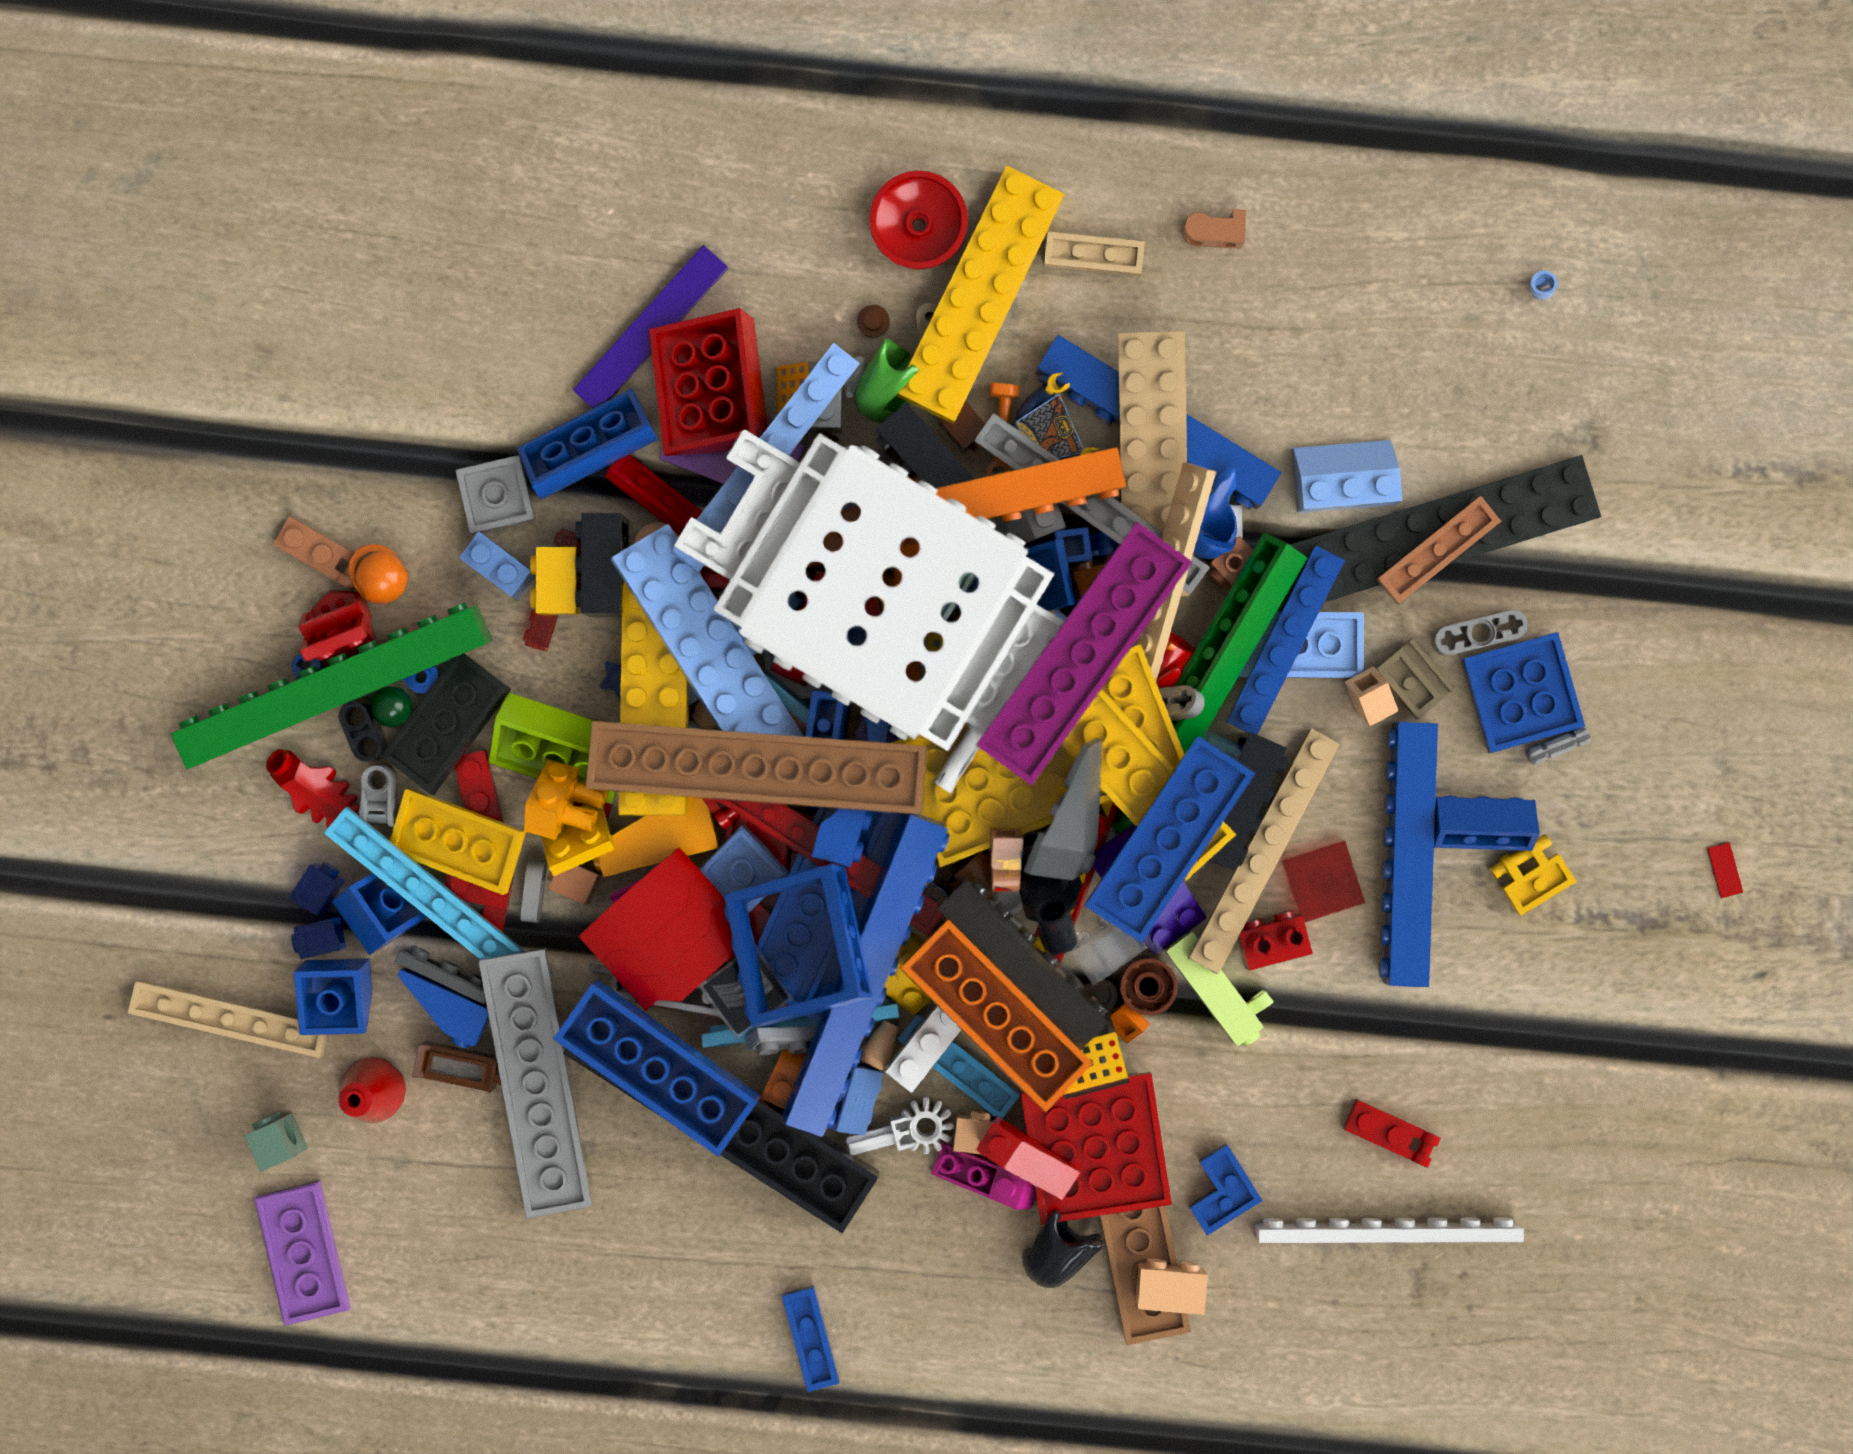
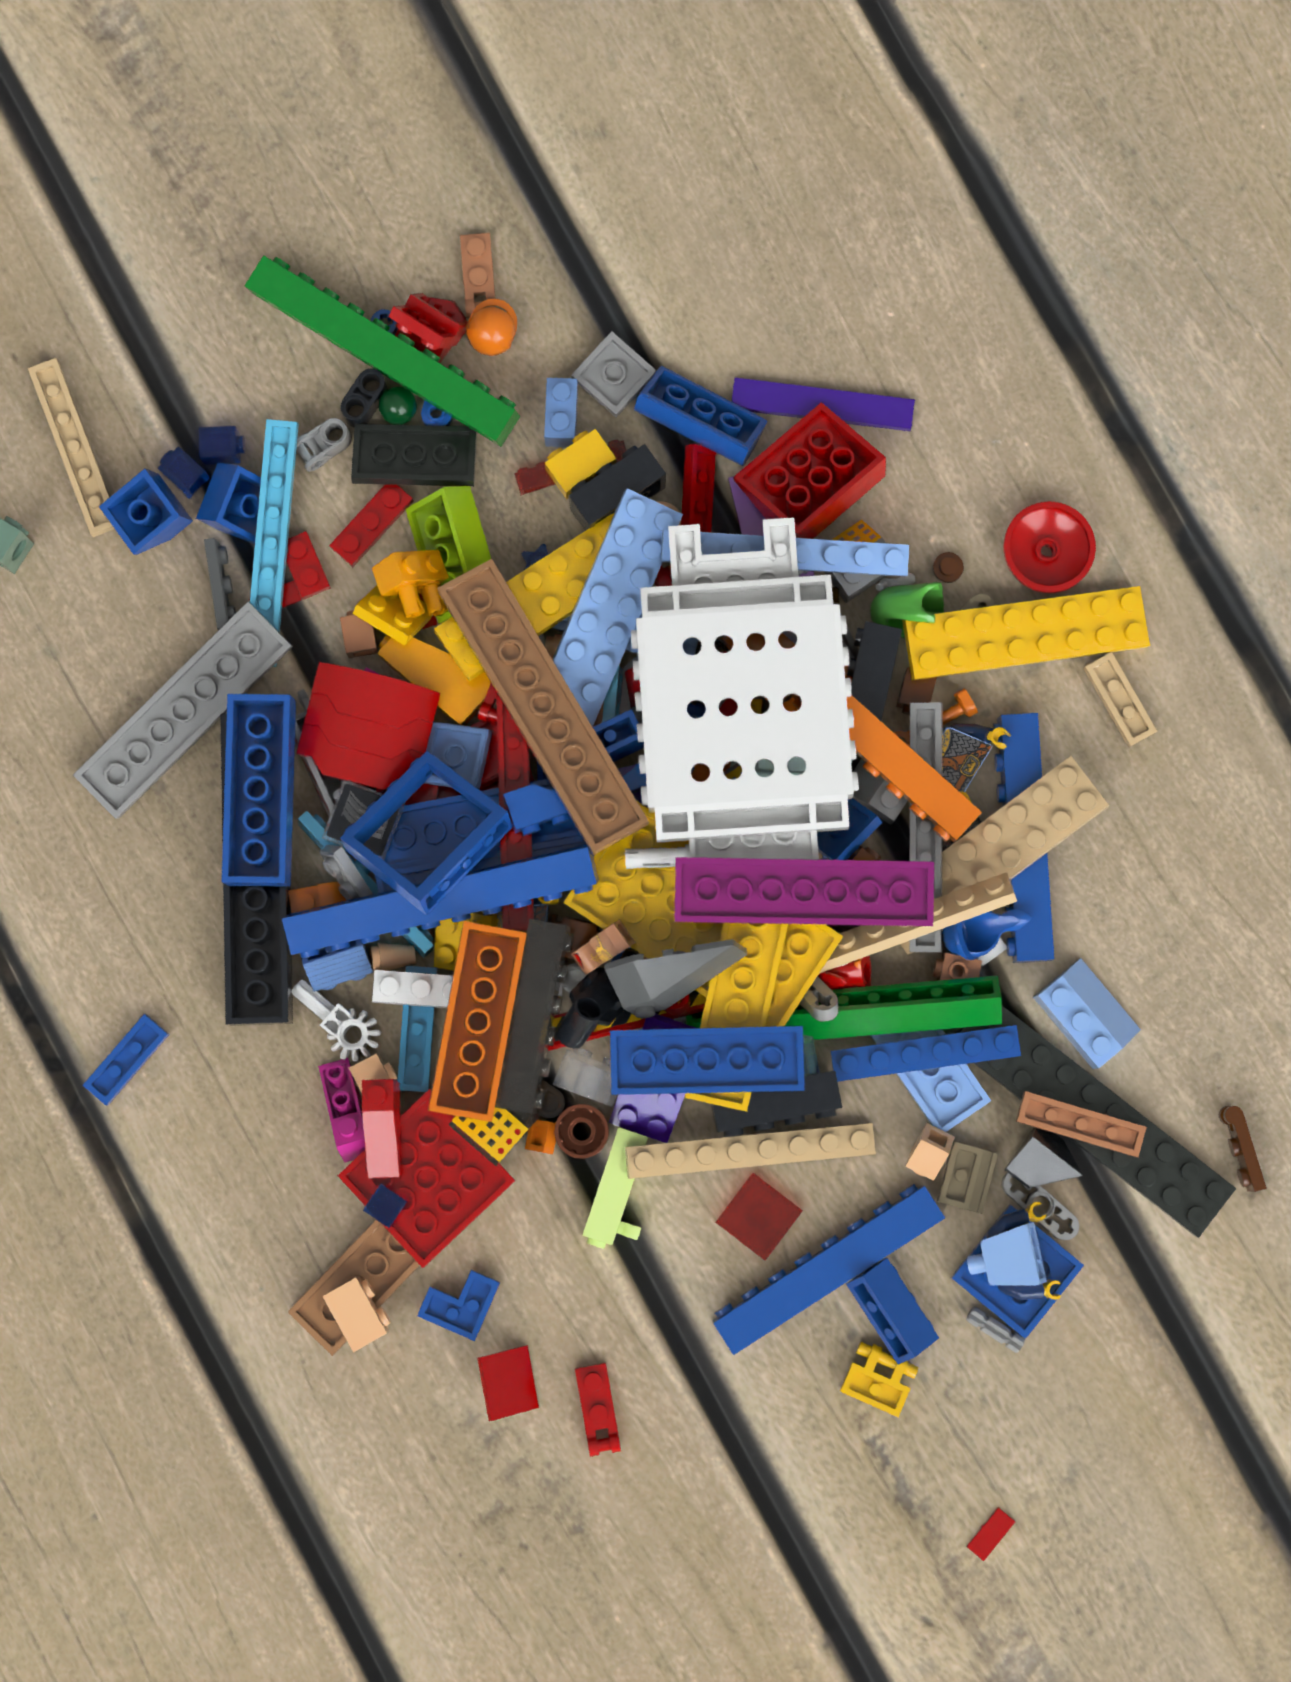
camera: 60 degrees right, 5 degrees down
red plant [266,749,360,828] -> none
red cone [338,1057,406,1123] -> none
yellow plate [390,788,526,895] -> none
blue slope [398,967,490,1048] -> none
reddish brown window [412,1041,501,1093] -> none
light grey beam [521,860,547,923] -> none
black hair [1021,1208,1104,1288] -> none
blue brick [1053,527,1119,566] -> none
nougat leg [1182,209,1246,249] -> none
red brick [1237,910,1313,971] -> none
white plate [1254,1217,1524,1243] -> none
none -> clear blue plate [363,1184,408,1228]
none -> red piece [477,1345,539,1421]
none -> light blue torso [967,1202,1061,1300]
none -> slope [1004,1127,1083,1189]
none -> reddish brown plate [1218,1106,1267,1192]

